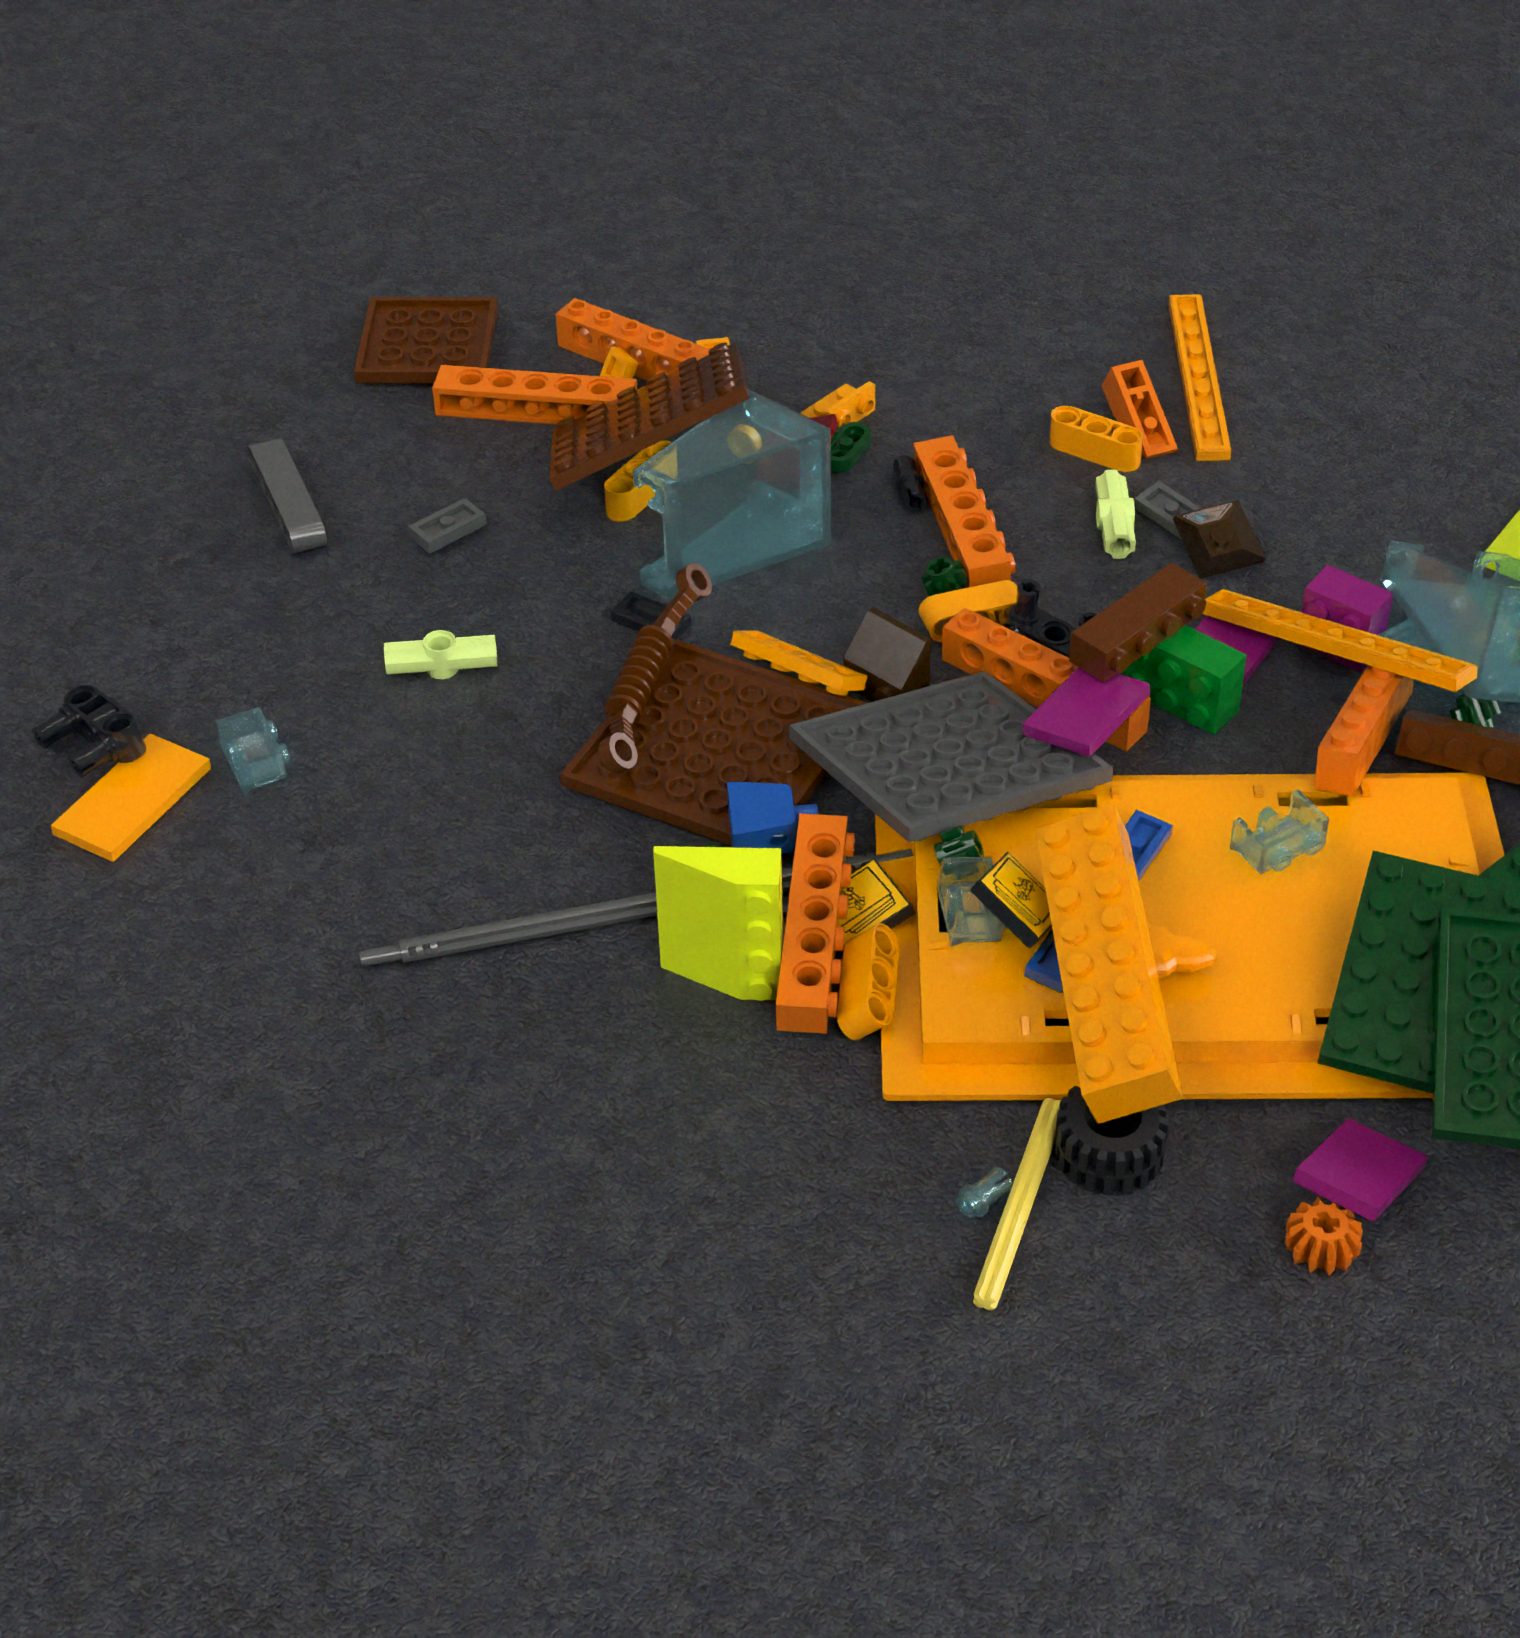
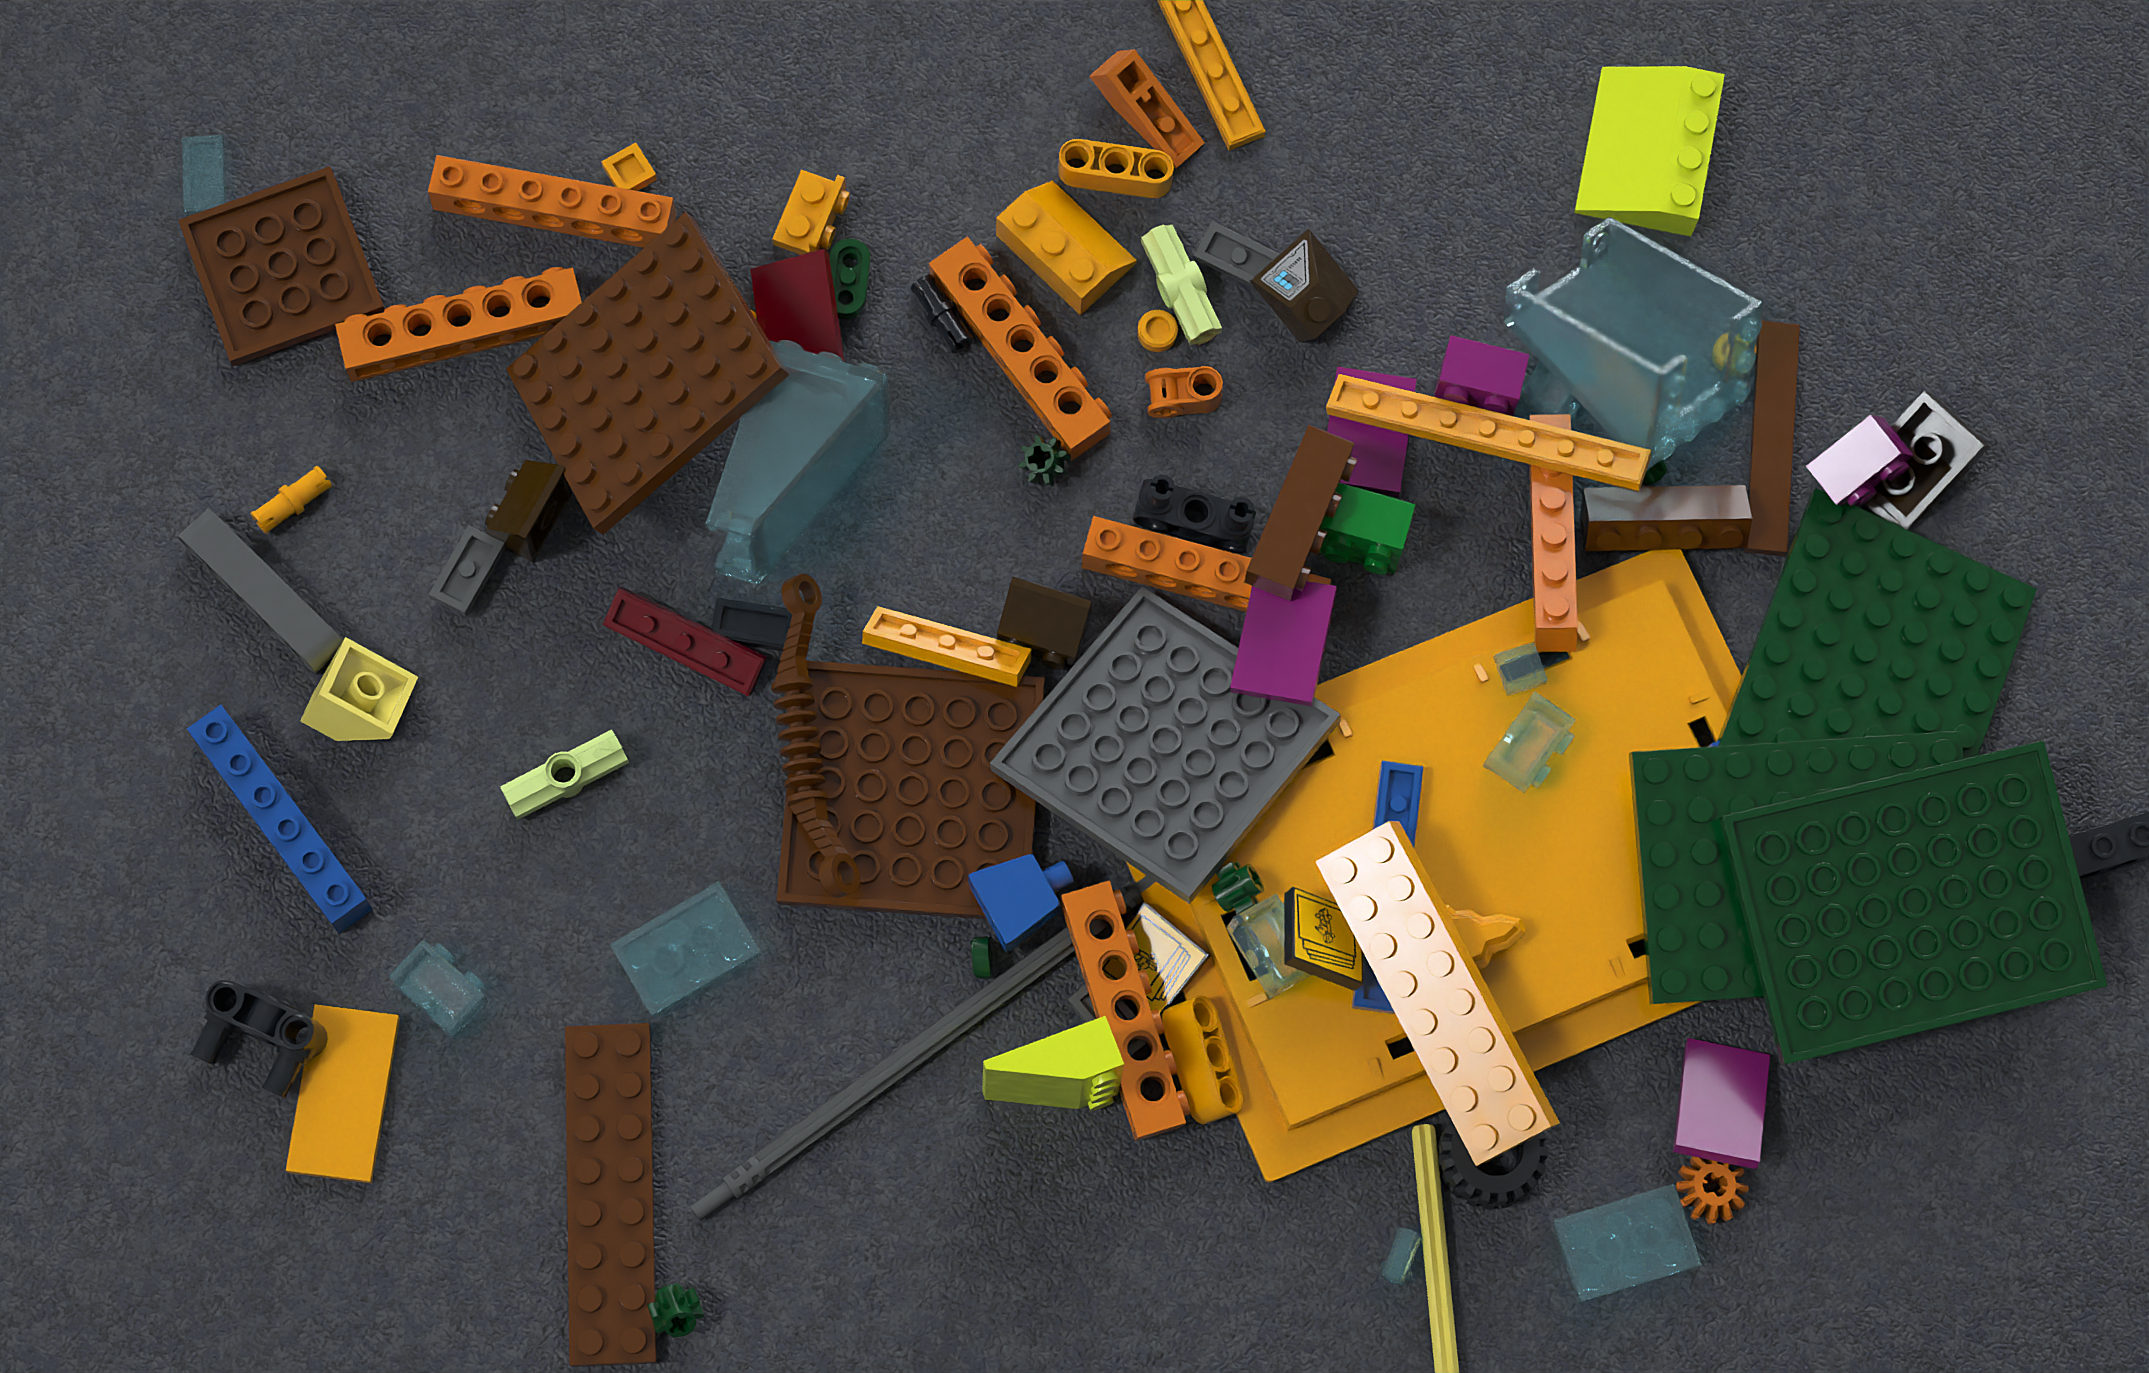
camera: 30 degrees left, 30 degrees up
light orange plate [599,346,639,379] -> none
light orange beam [918,580,1017,643] -> none
none -> clear light blue tile [182,135,226,217]
none -> blue brick [187,705,373,934]
none -> light orange pin [250,466,332,534]
none -> light yellow slope [300,637,418,741]
none -> dark brown slope [485,460,572,562]
none -> reddish brown plate [565,1023,657,1367]
none -> dark red tile [602,587,768,696]
none -> clear light blue plate [610,881,762,1018]
none -> dark green gear [647,1283,704,1338]
none -> light orange slope [996,180,1137,315]
none -> light orange tile [1137,310,1178,352]
none -> orange piece [1145,366,1223,418]
none -> clear light blue tile [1493,642,1548,696]
none -> clear light blue plate [1552,1184,1702,1304]

